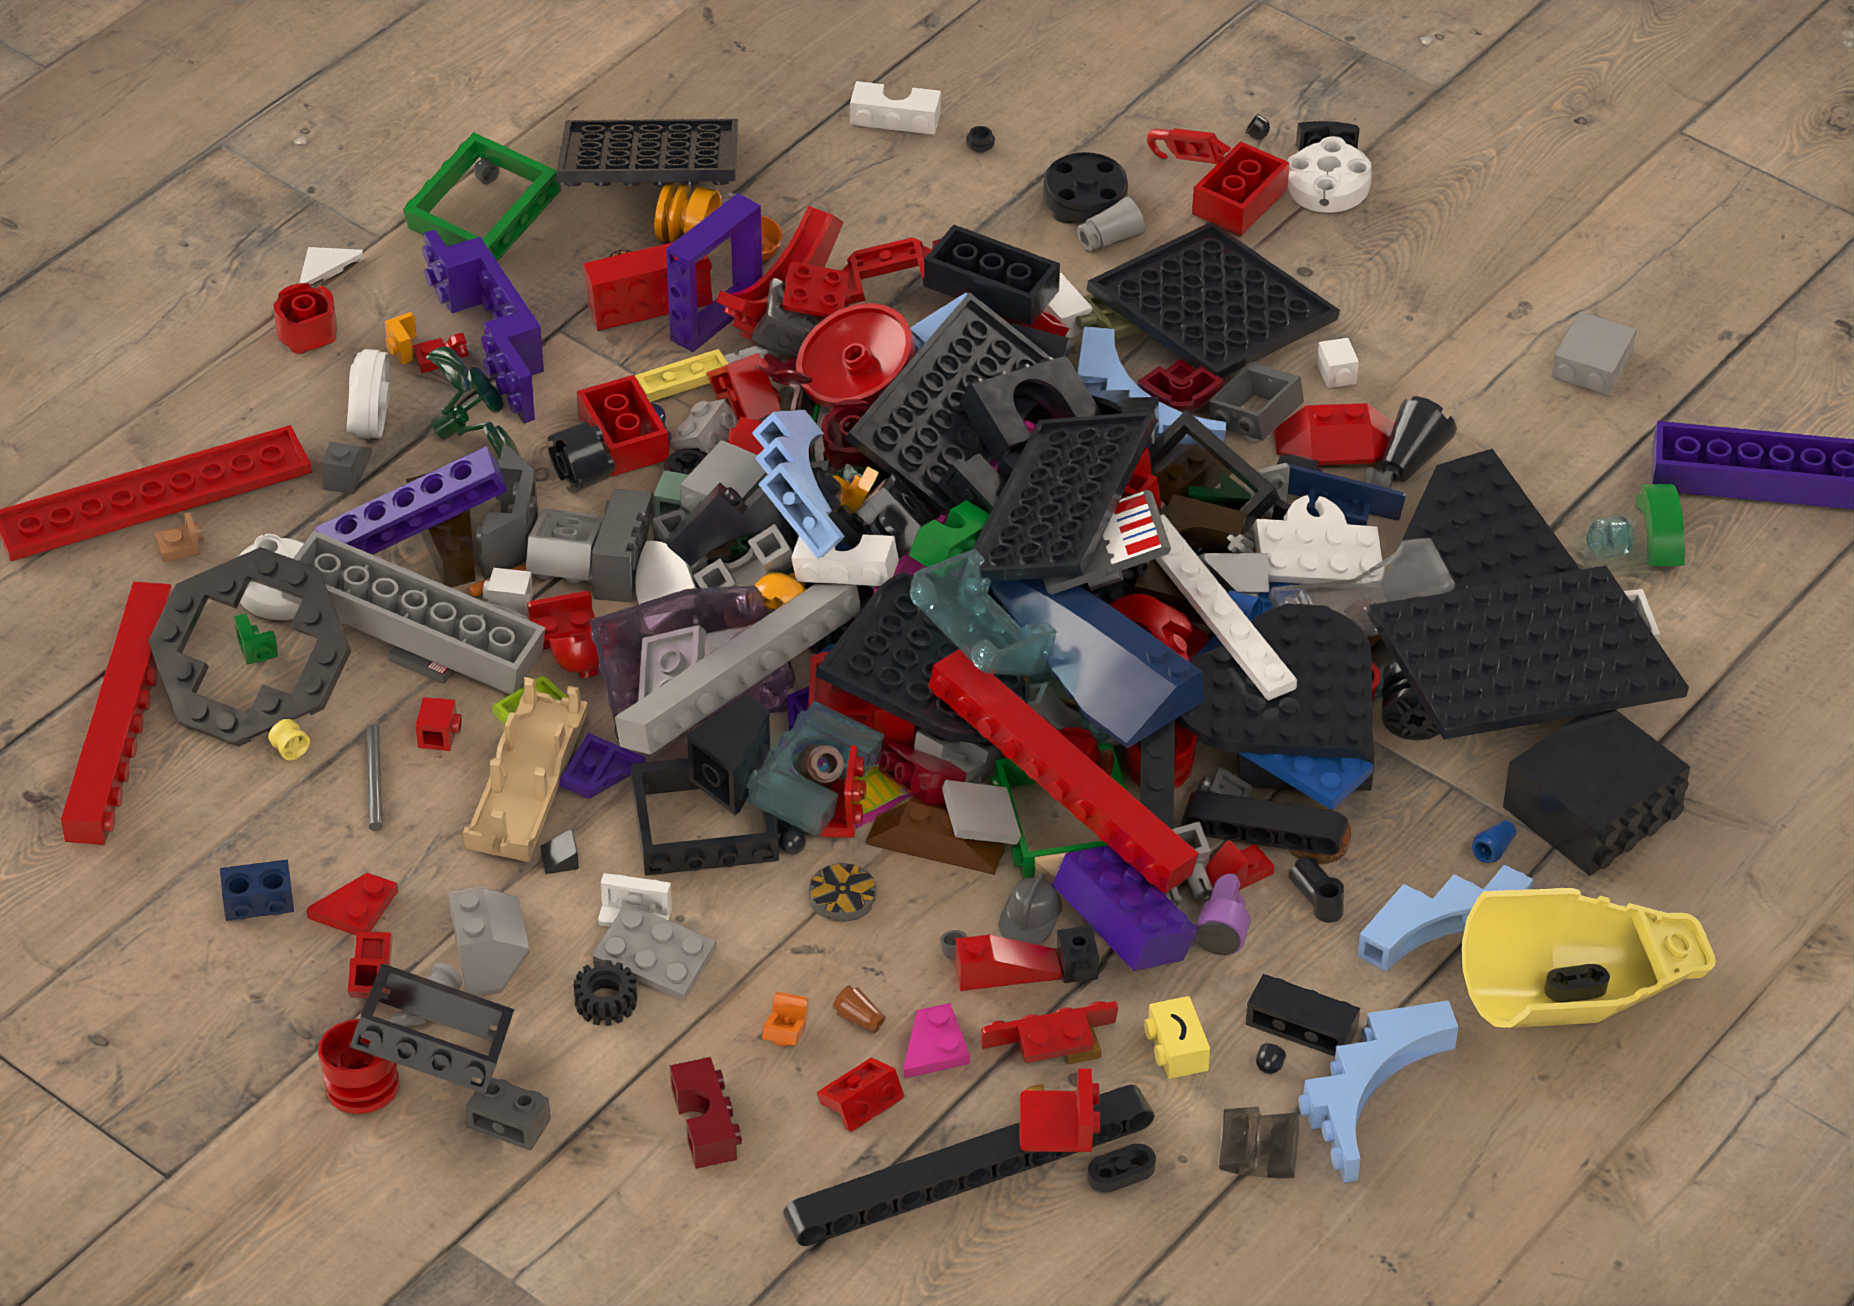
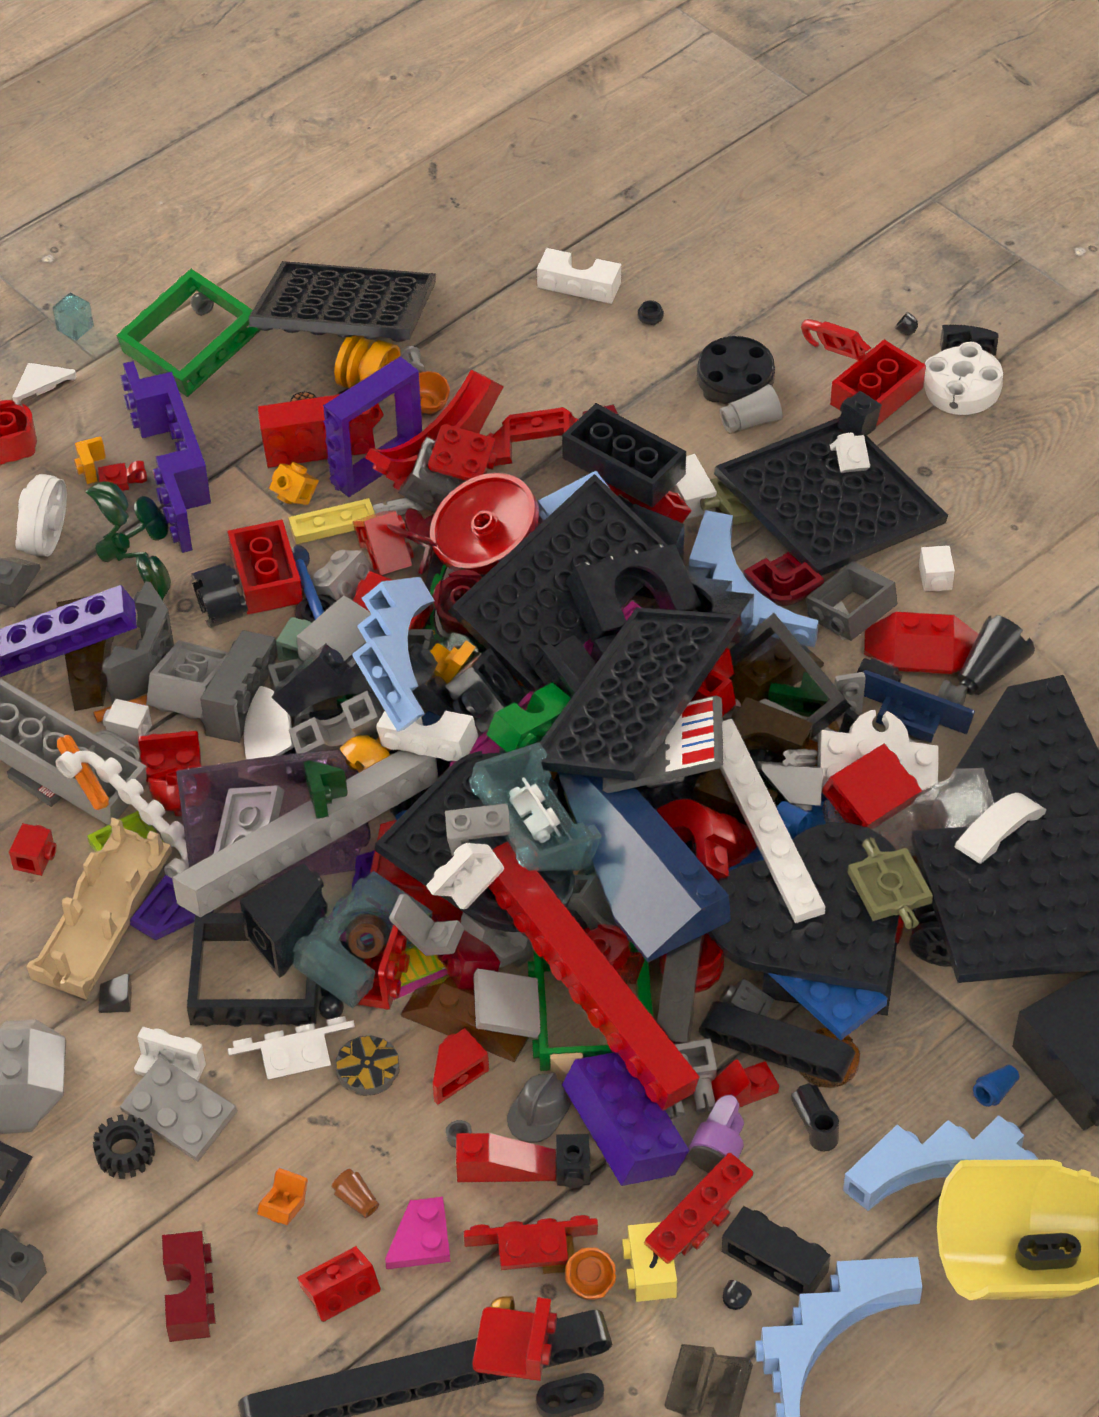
camera: 10 degrees right, 5 degrees up
none -> clear light blue brick [53,292,94,341]
none -> white bar [56,750,193,878]
none -> orange axle [57,735,109,810]
none -> white bracket [227,1016,355,1080]
none -> light orange brick [269,462,319,505]
none -> blue bar [295,559,324,620]
none -> dark green slope [303,760,348,819]
none -> light grey bracket [389,894,465,956]
none -> white bracket [426,843,504,909]
none -> red slope [433,1028,489,1105]
none -> light grey bracket [445,804,511,856]
none -> white hinge [509,777,561,843]
none -> orange hair [565,1247,616,1300]
none -> red bracket [644,1153,754,1264]
none -> red brick [822,743,922,829]
none -> white bracket [830,433,870,473]
none -> black brick [838,391,882,437]
none -> olive plate [848,838,933,929]
none -> white slope [955,793,1047,864]

